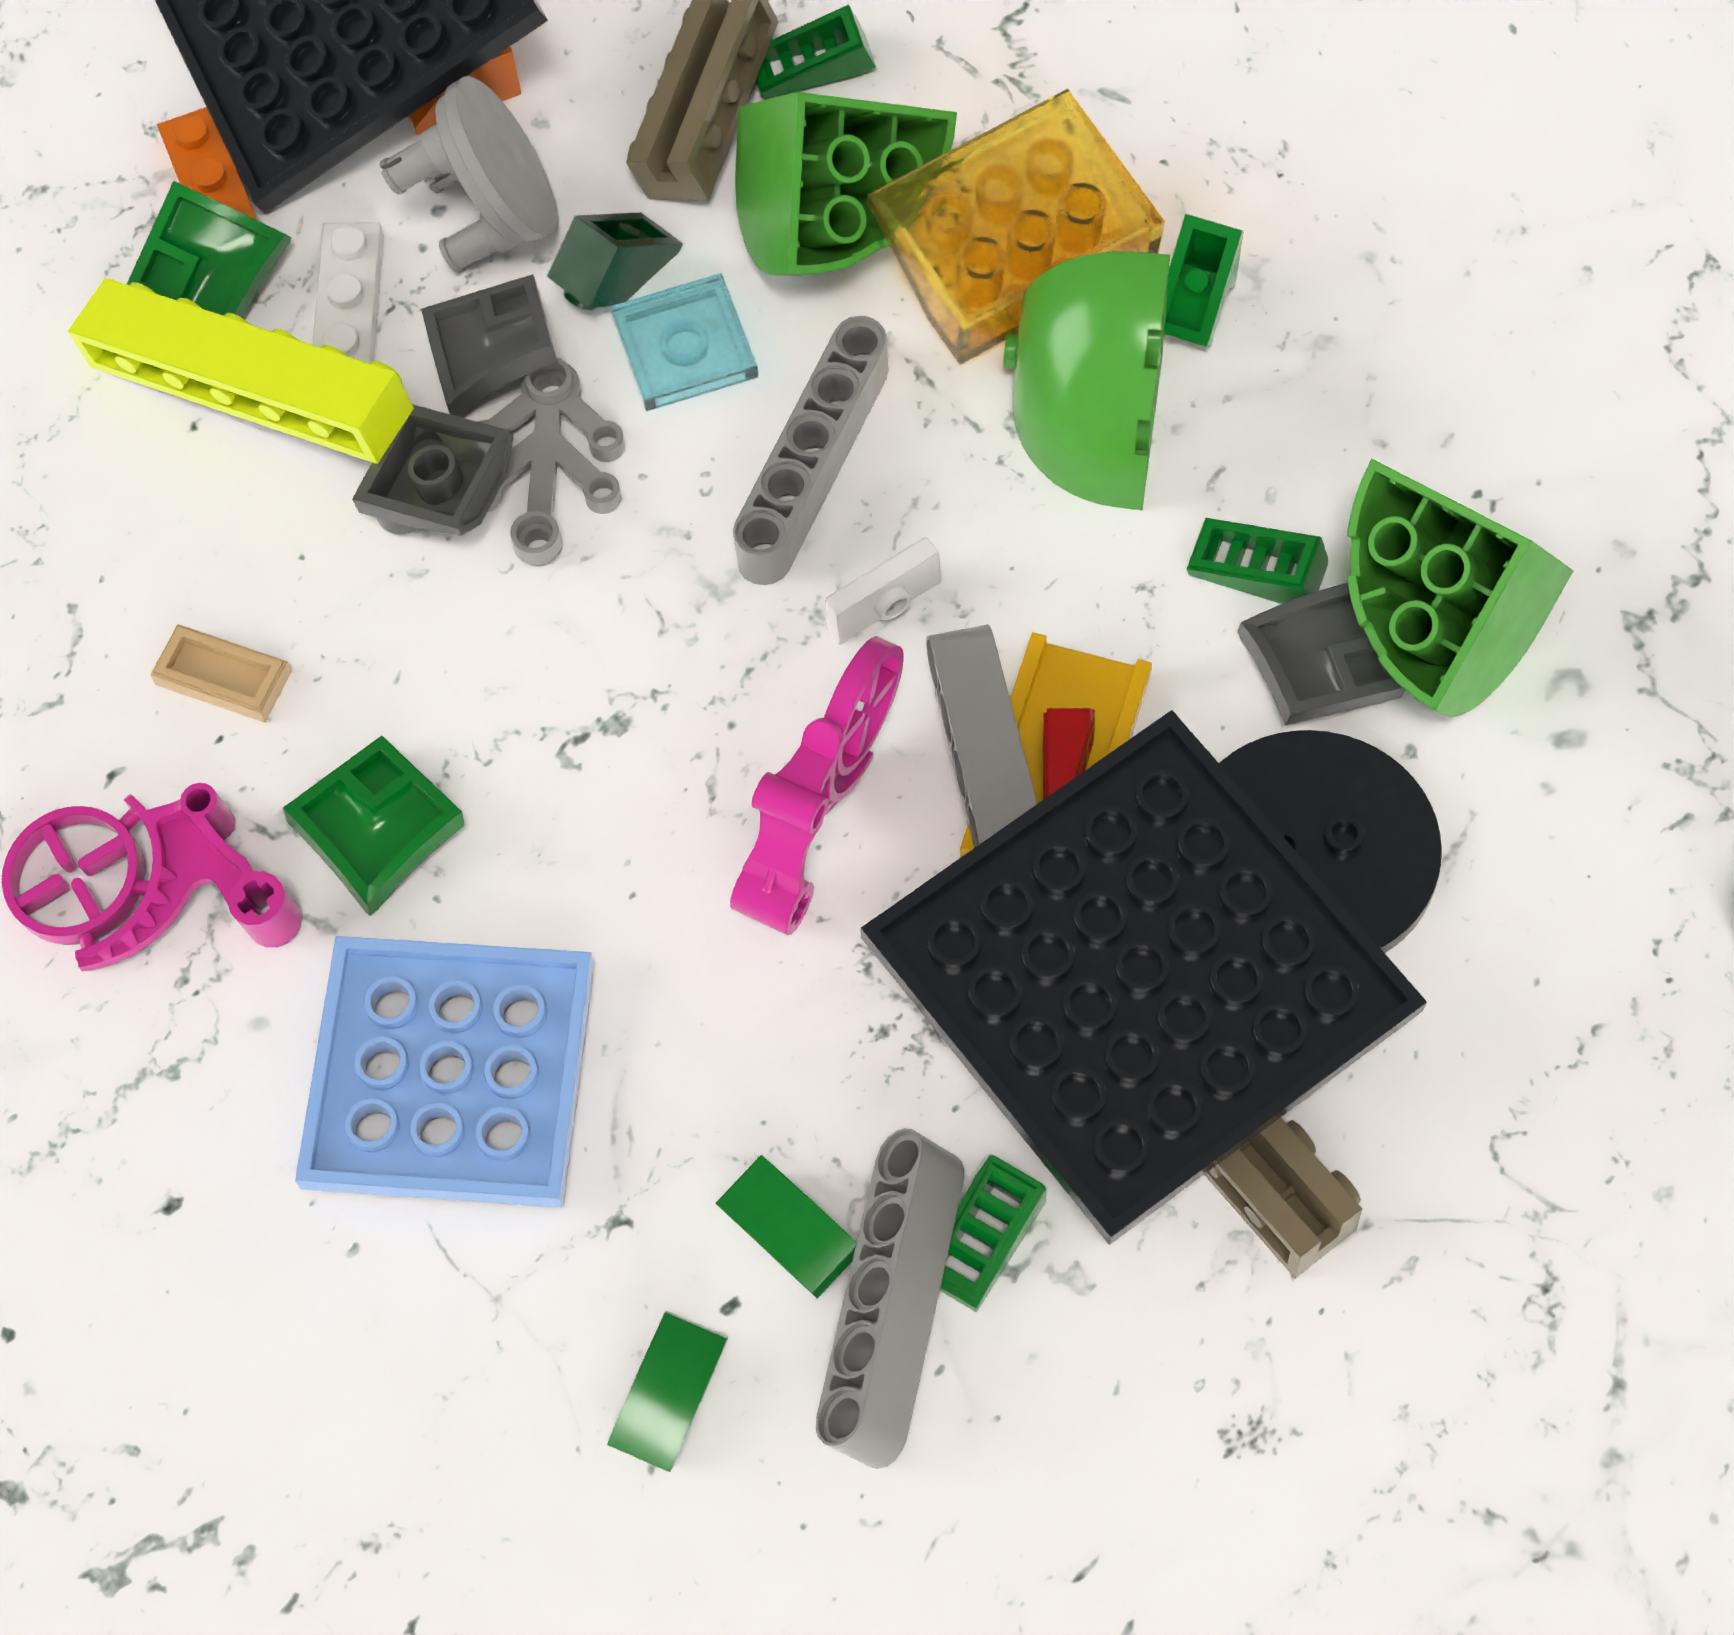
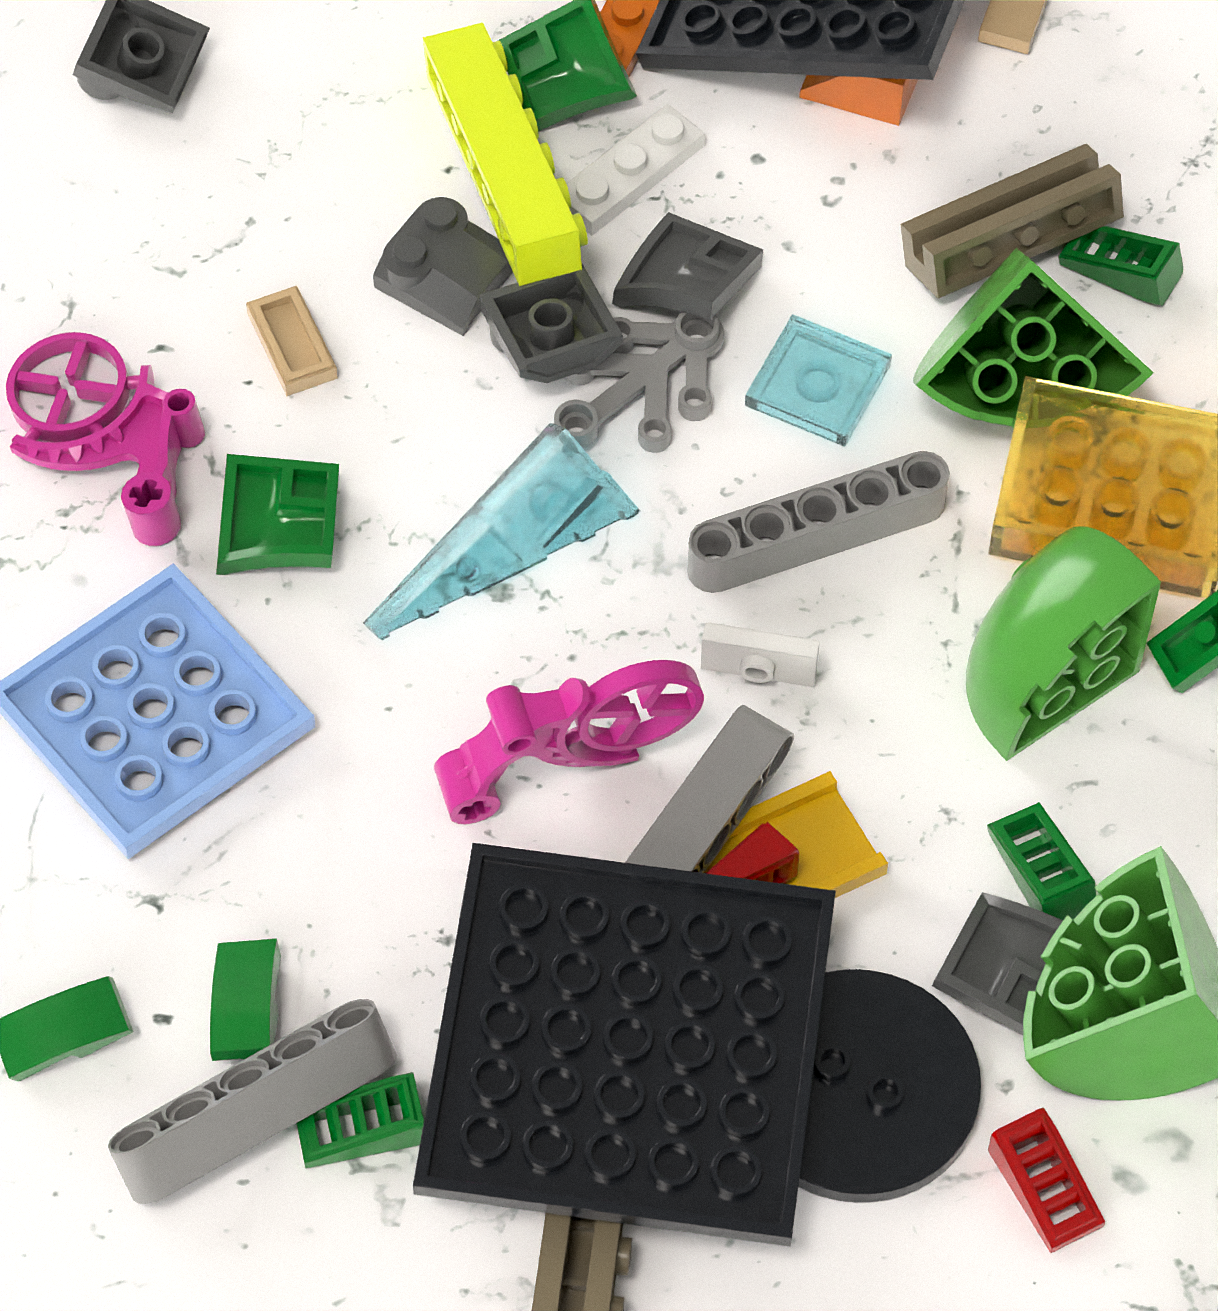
camera: 40 degrees right, 5 degrees down
light grey piece [379,76,557,273] -> none
dark green slope [546,212,683,311] -> none
none -> clear light blue wedge [363,422,640,640]
none -> dark grey slope [373,197,513,336]
none -> red slope [988,1107,1105,1253]

